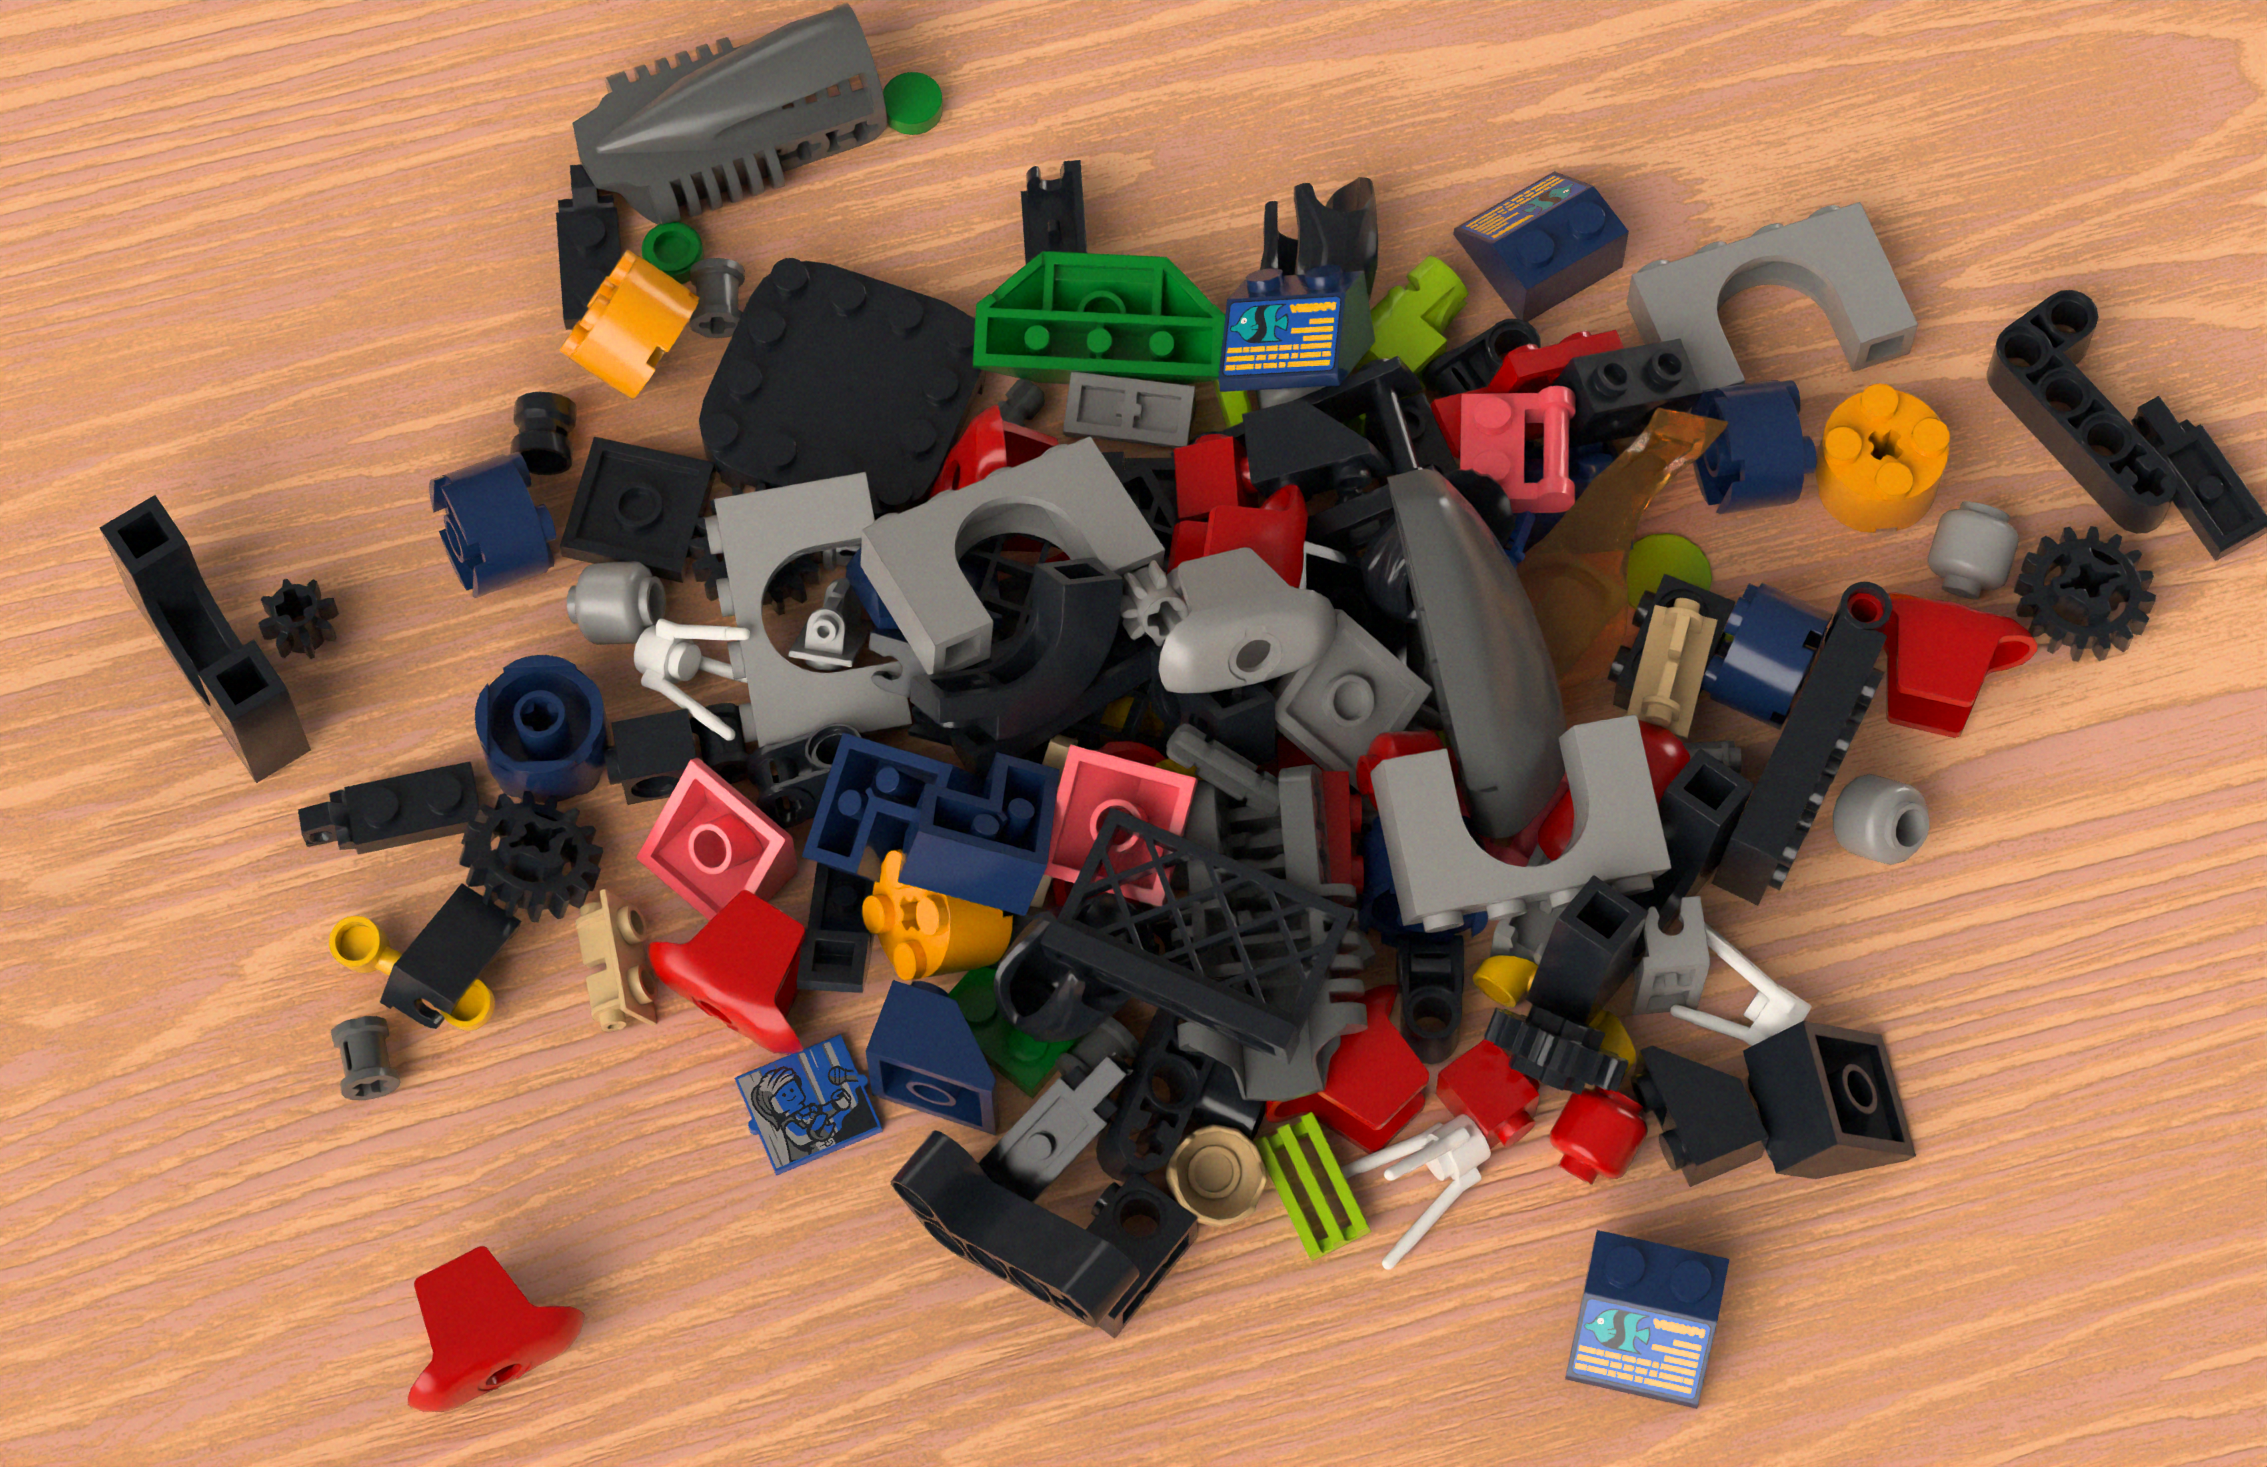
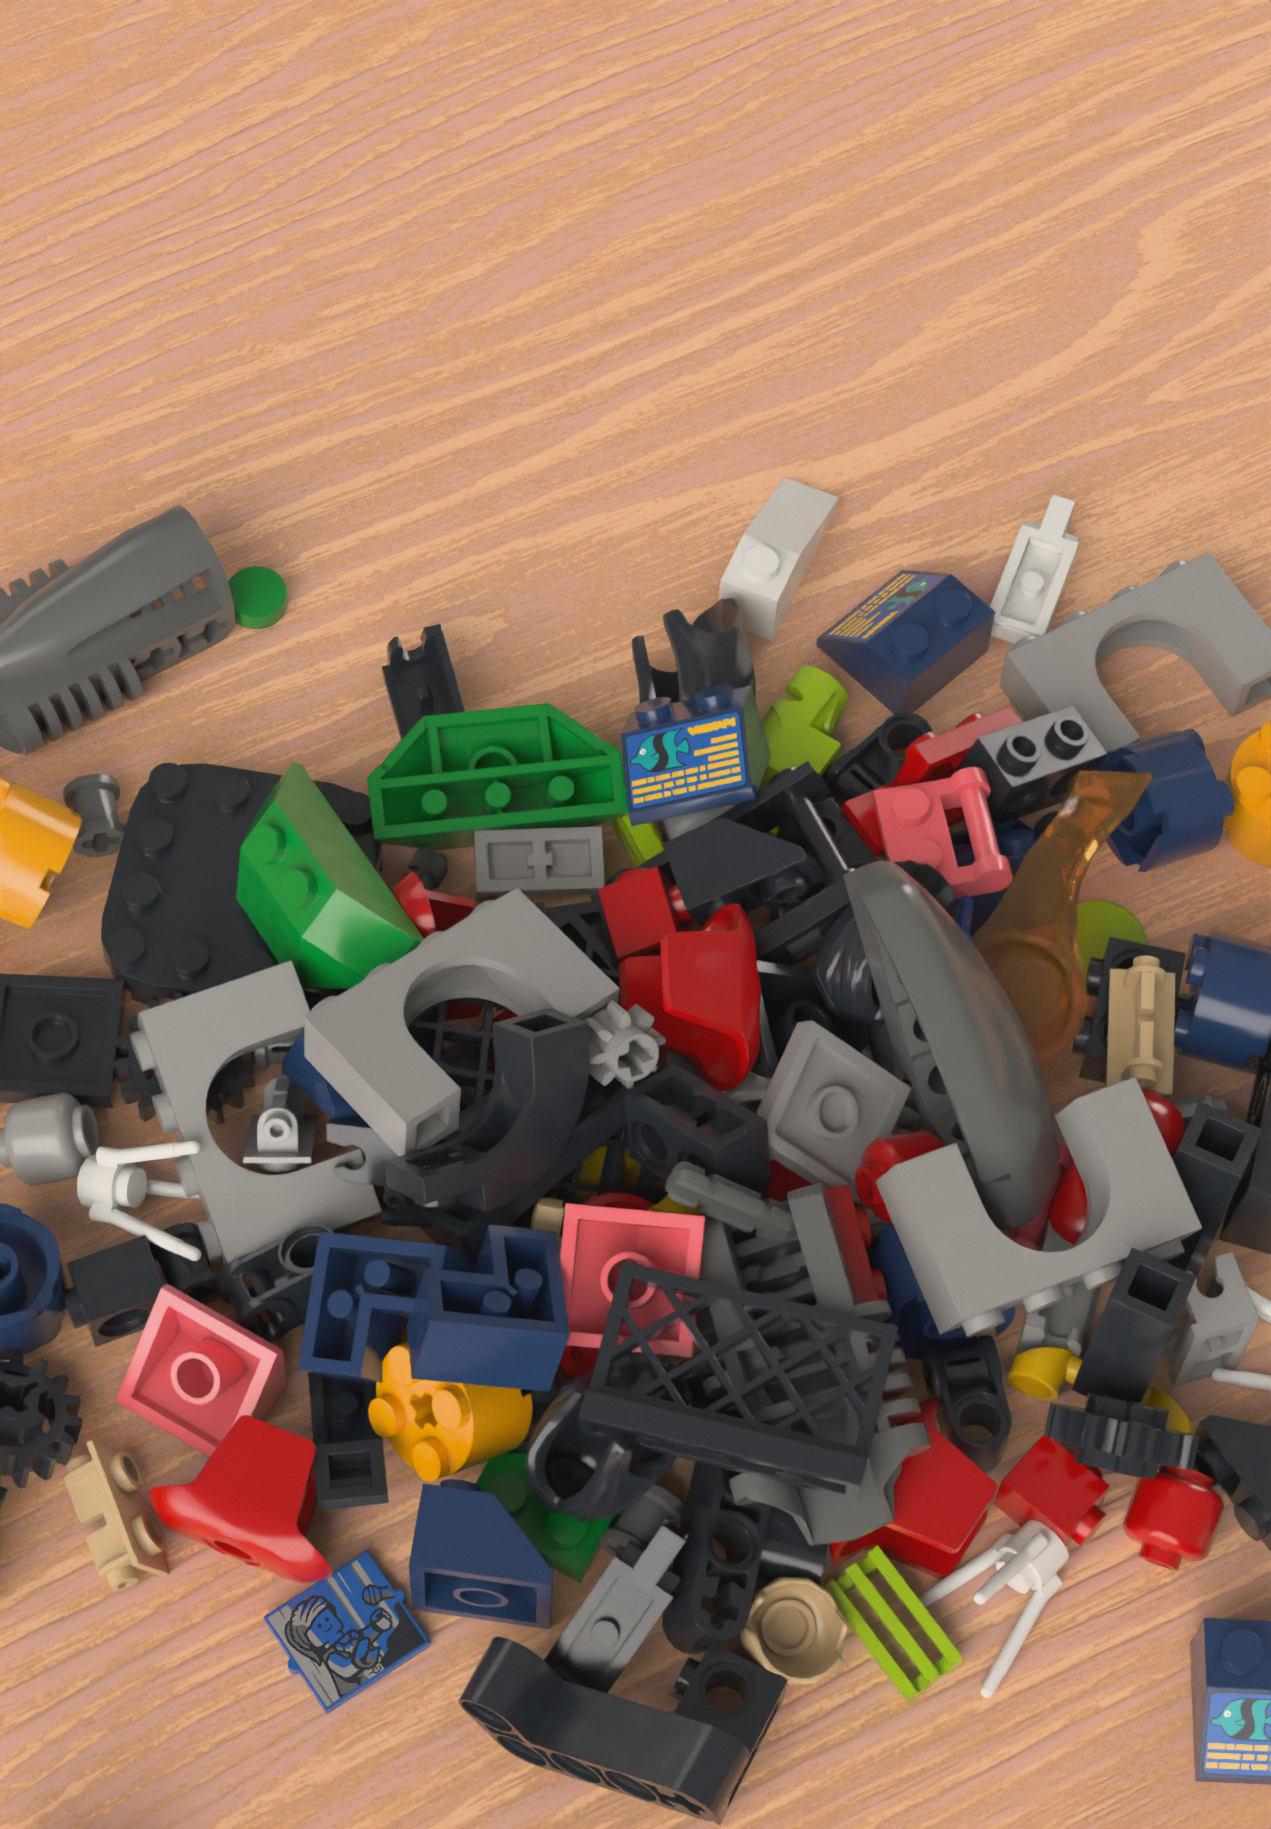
camera: 15 degrees left, 5 degrees down
green tile [641,222,704,284] -> none
light grey piece [1159,547,1338,693] -> none
none -> green wedge [236,763,424,989]
none -> white slope [718,477,839,642]
none -> white hinge [990,494,1079,644]

